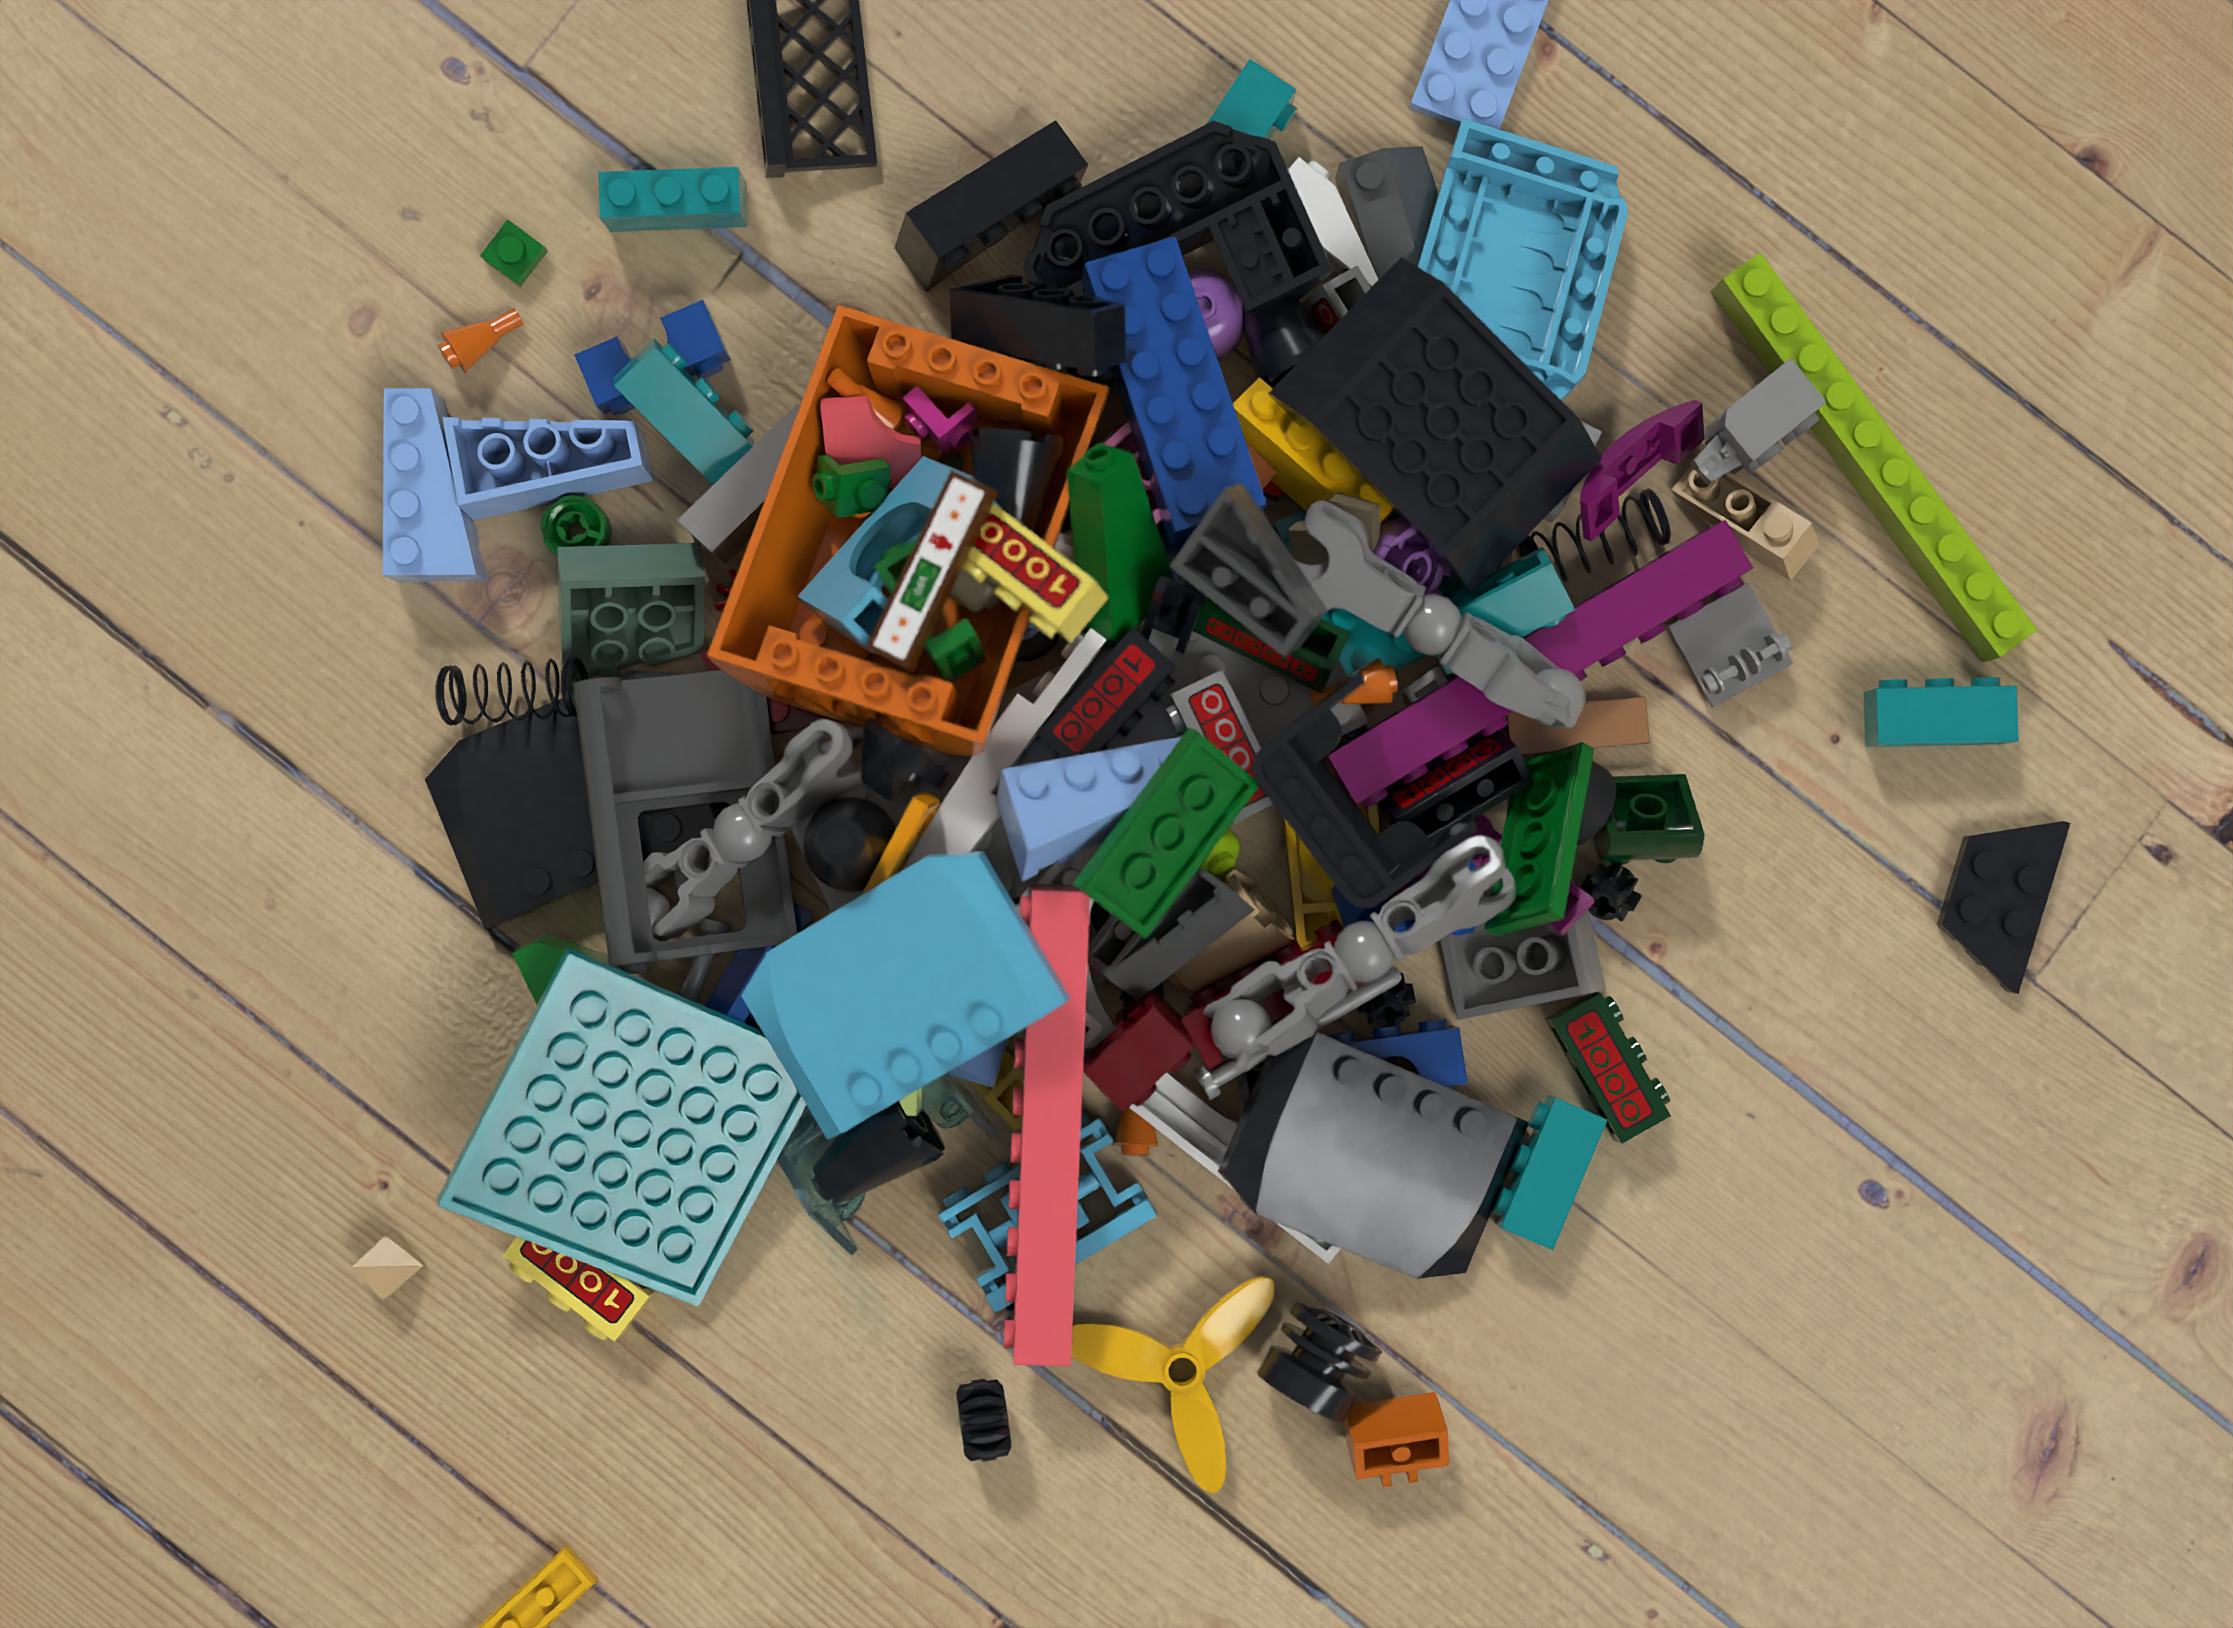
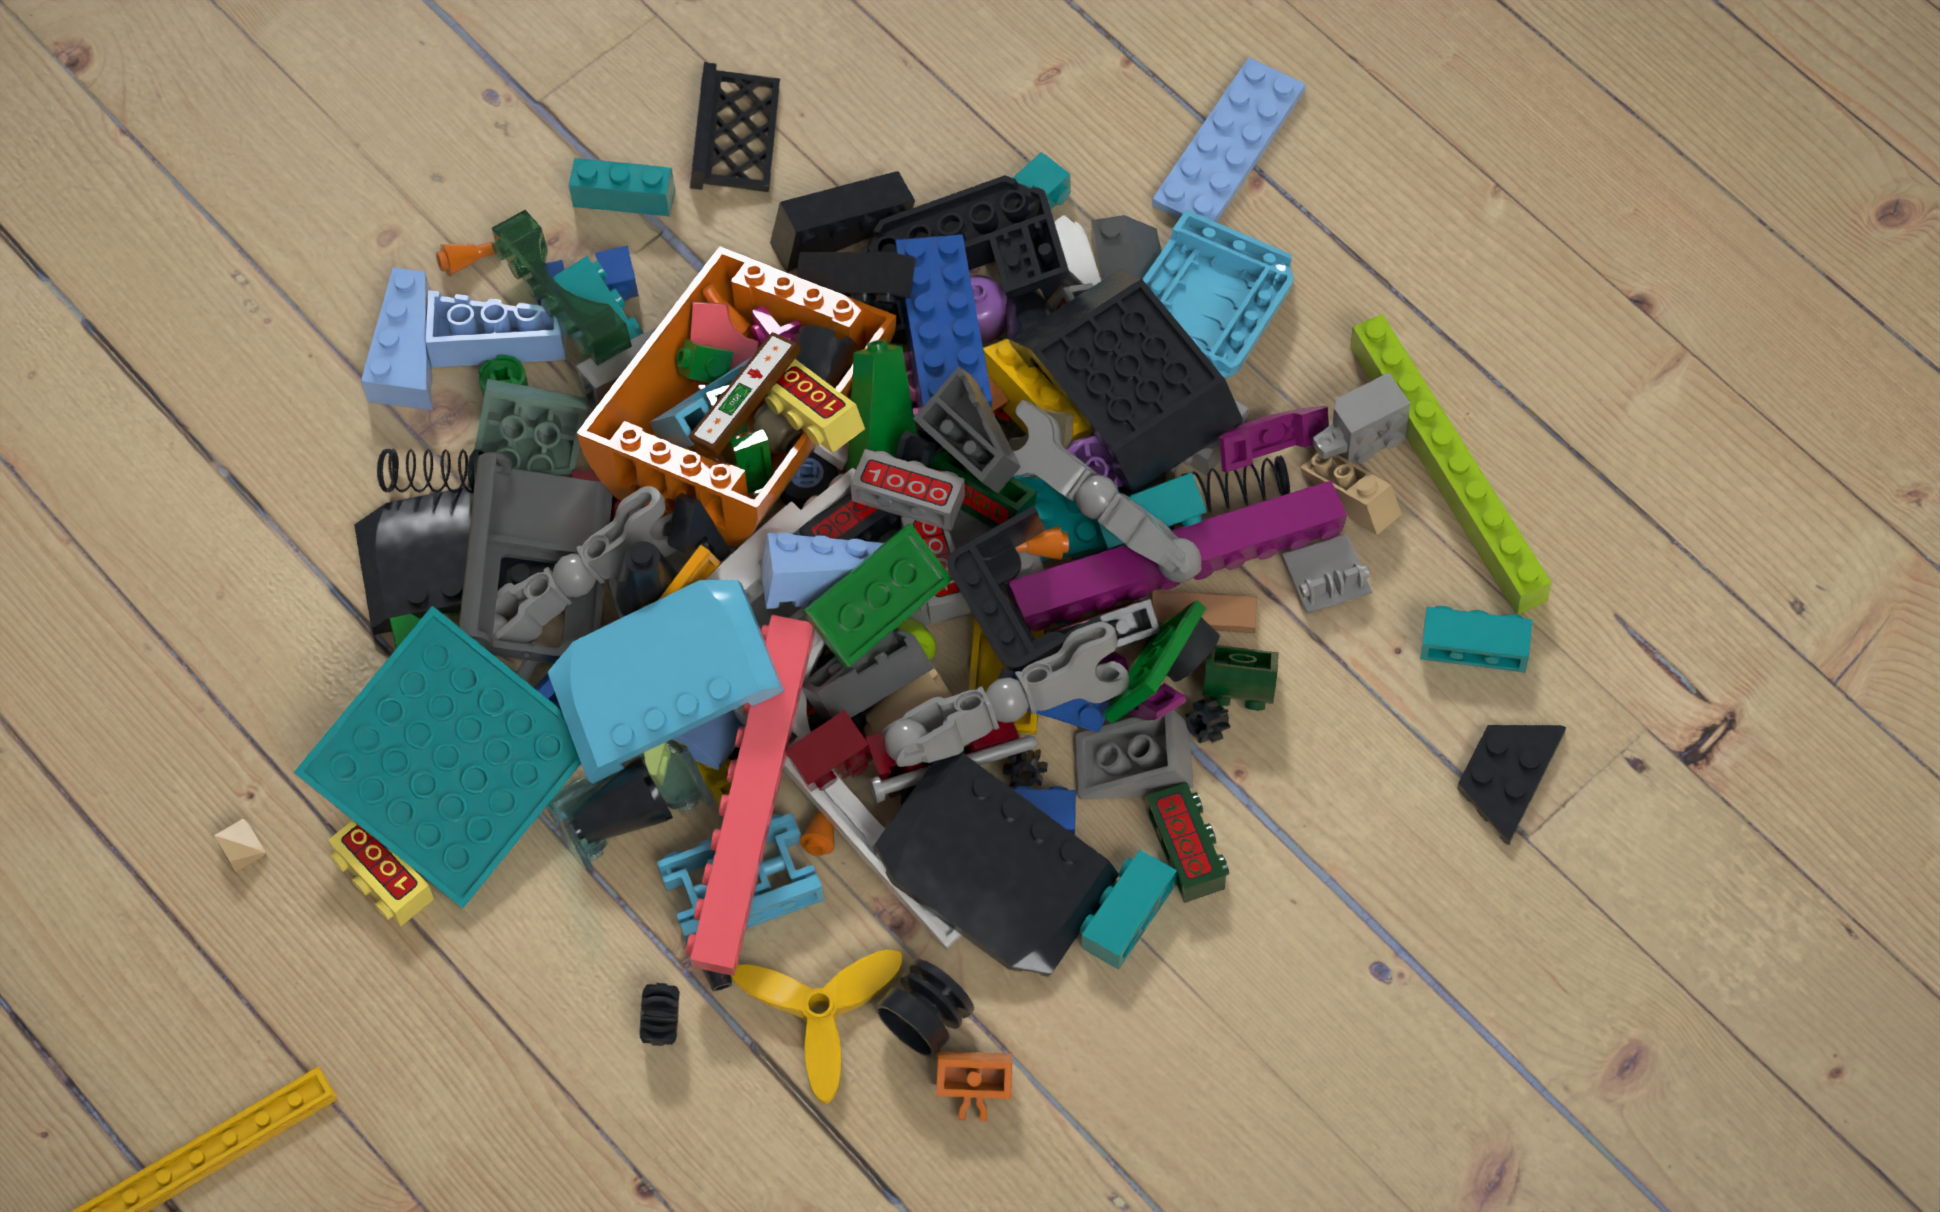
camera: 15 degrees right, 25 degrees down
green plate [480,219,548,287] -> none
none -> clear green arch [491,209,632,366]
none -> light grey brick [850,449,965,531]

